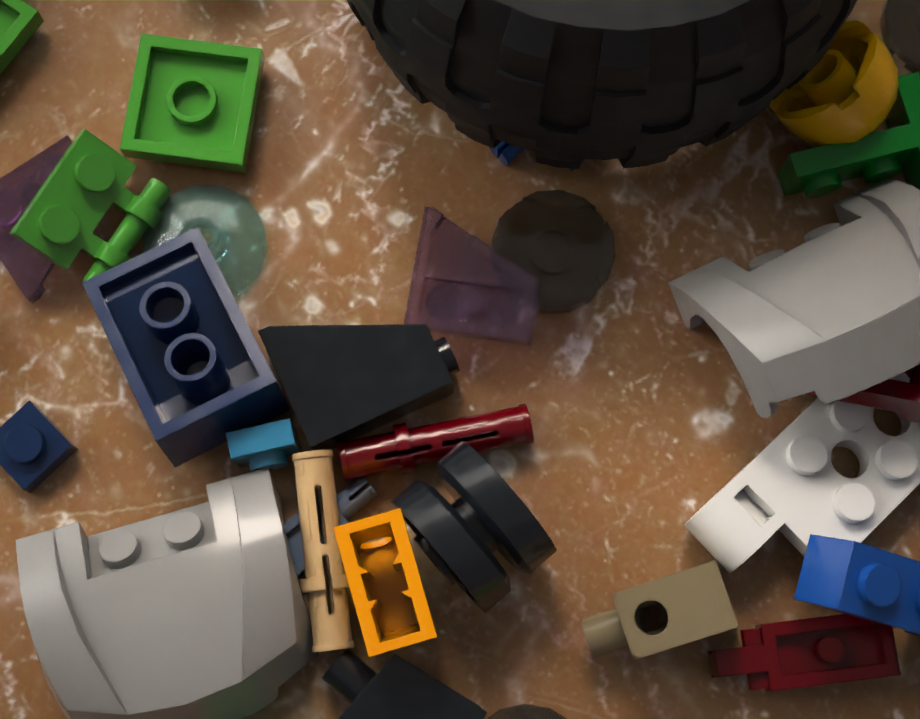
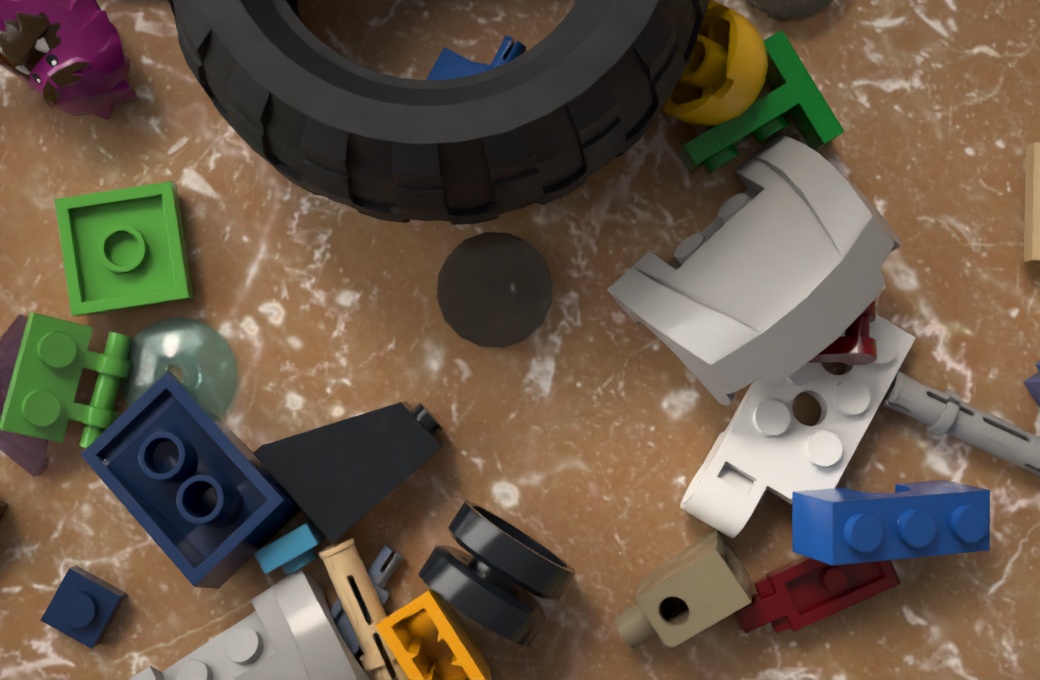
camera: 15 degrees left, 10 degrees up
dark red pin [337,404,534,481] -> none
wing [404,206,542,346] -> none

